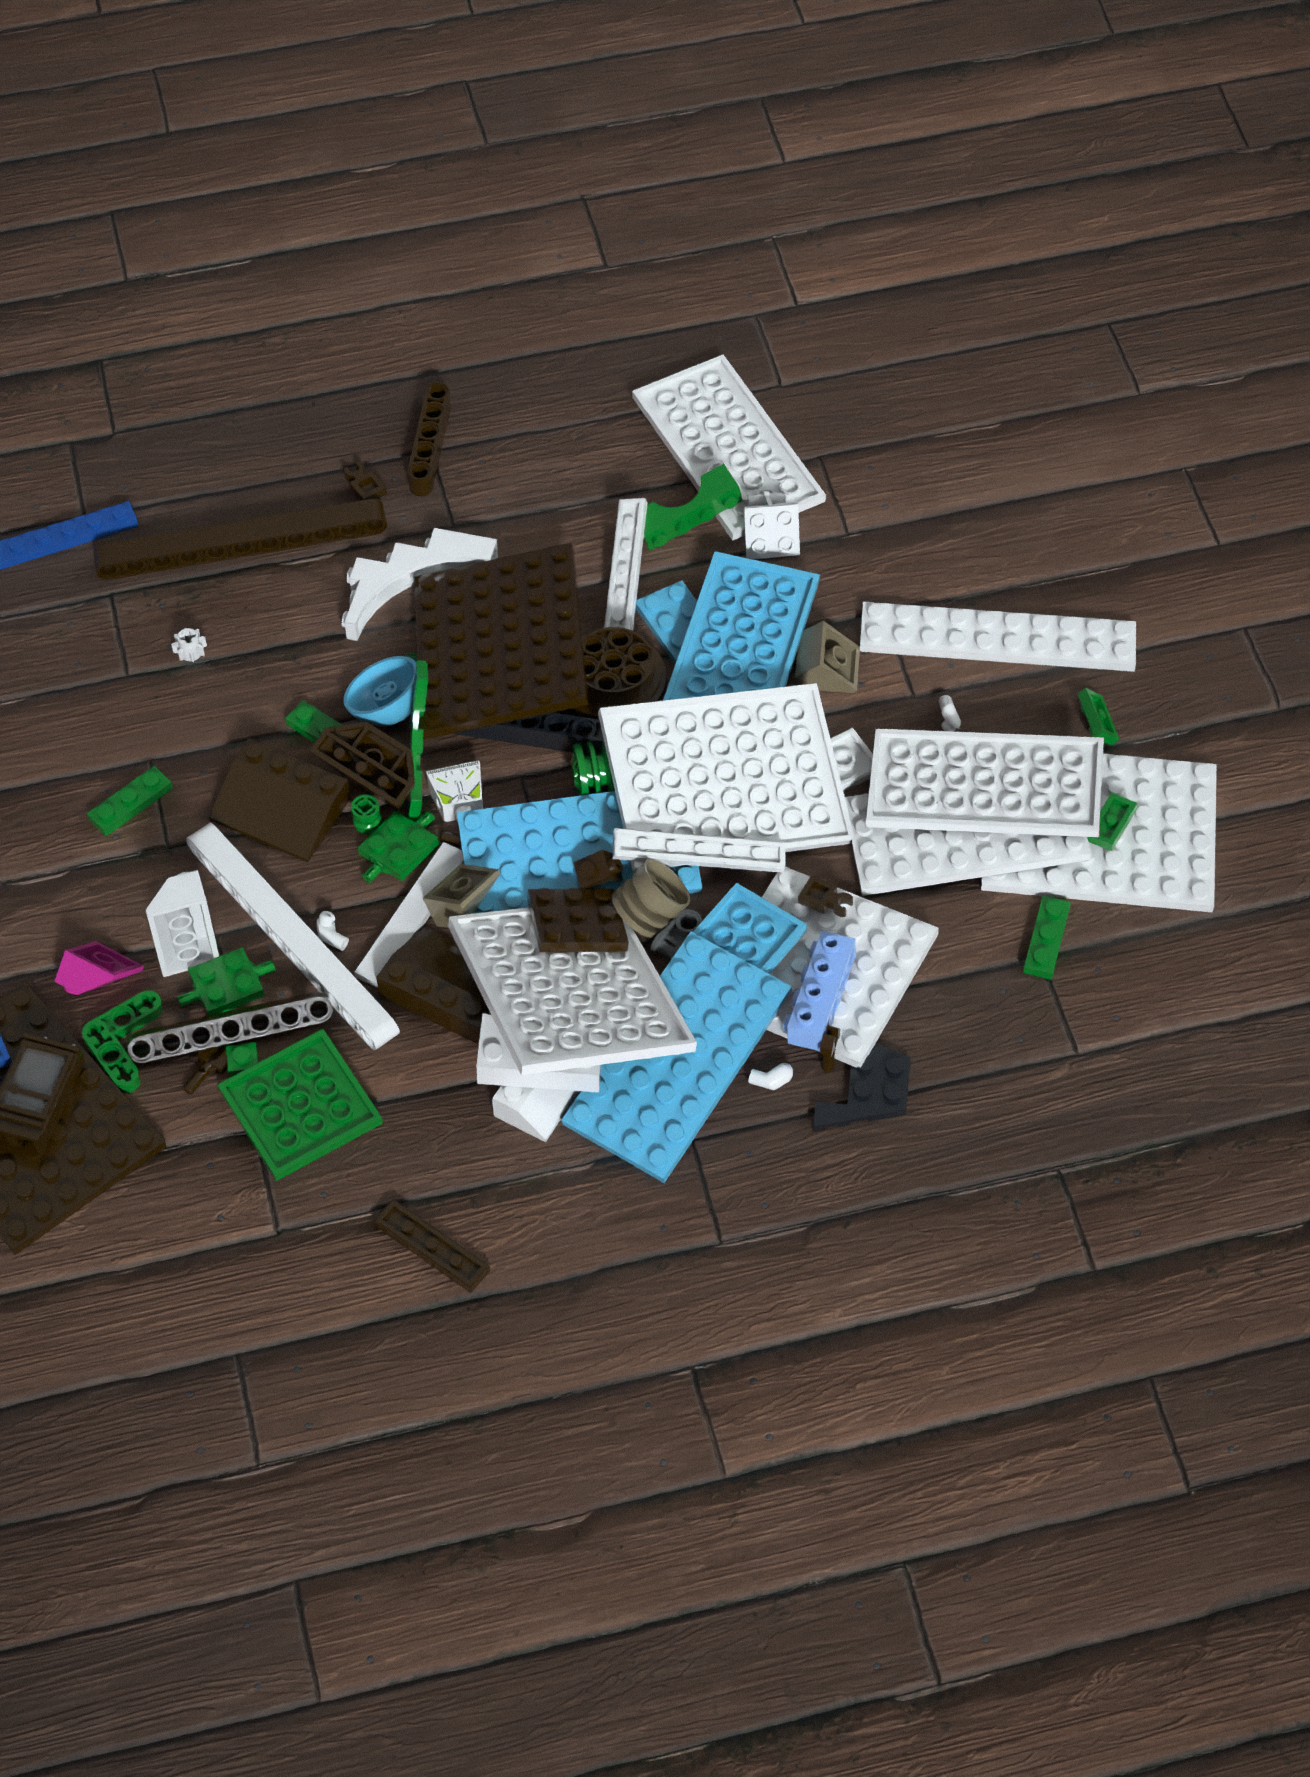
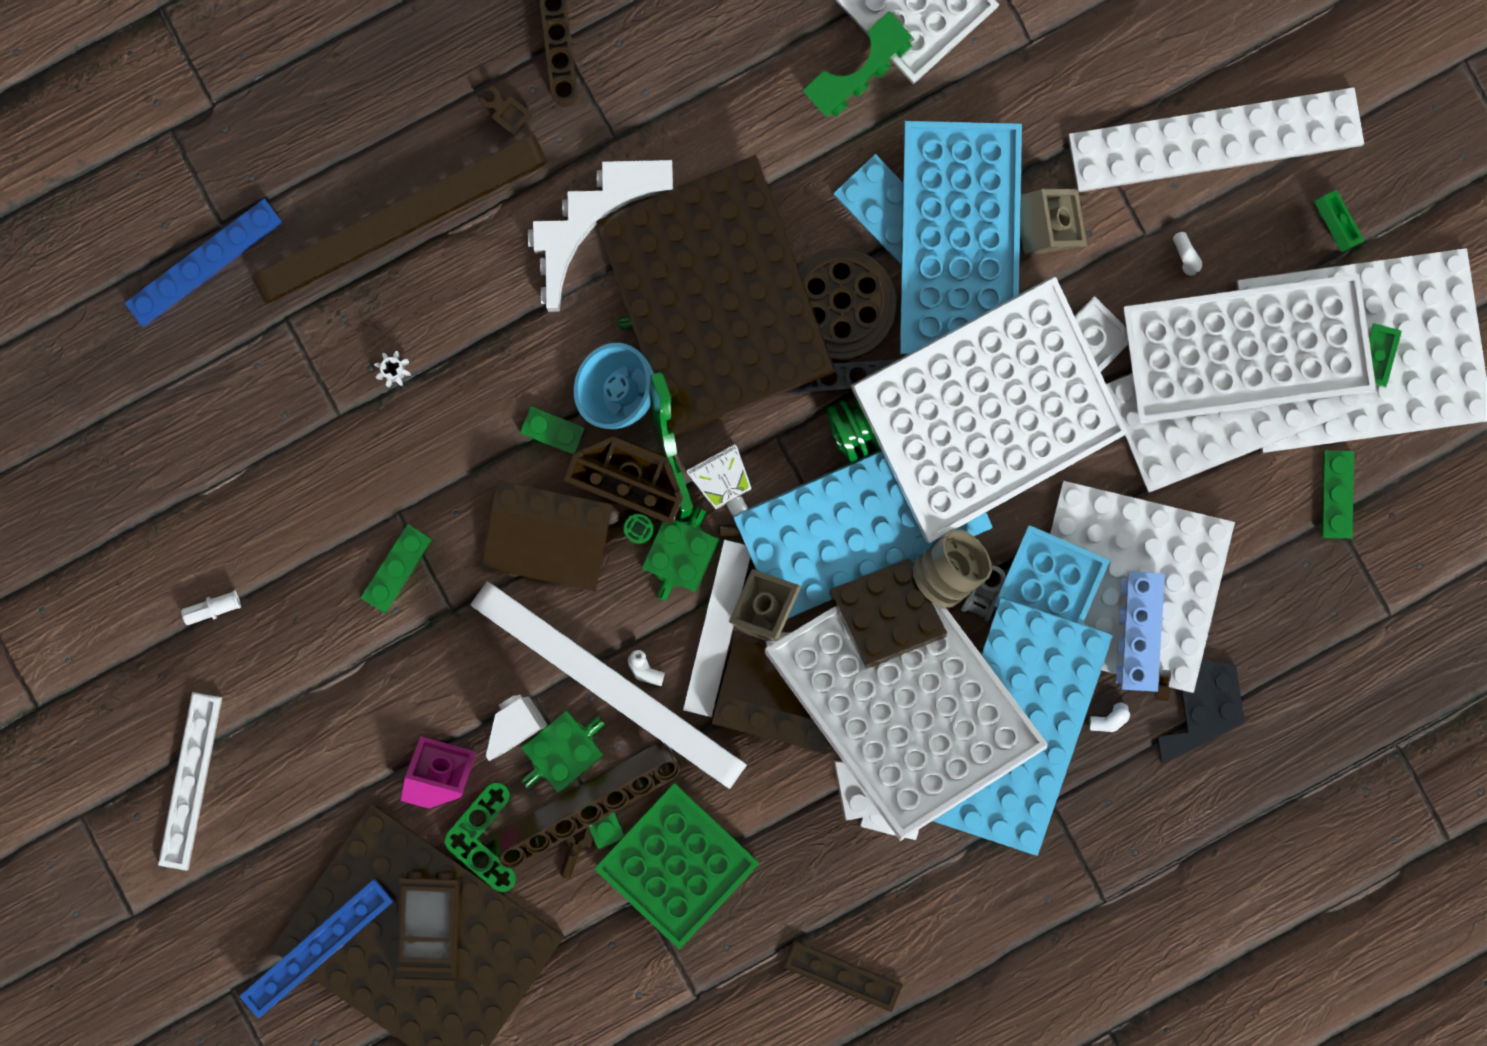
camera: 20 degrees left, 30 degrees up
dark brown bracket [573,850,623,889] -> none
white tile [604,498,647,631] -> none
white tile [612,828,785,873] -> none
white plate [744,491,800,559] -> none
dark brown plate [798,875,853,917] -> none

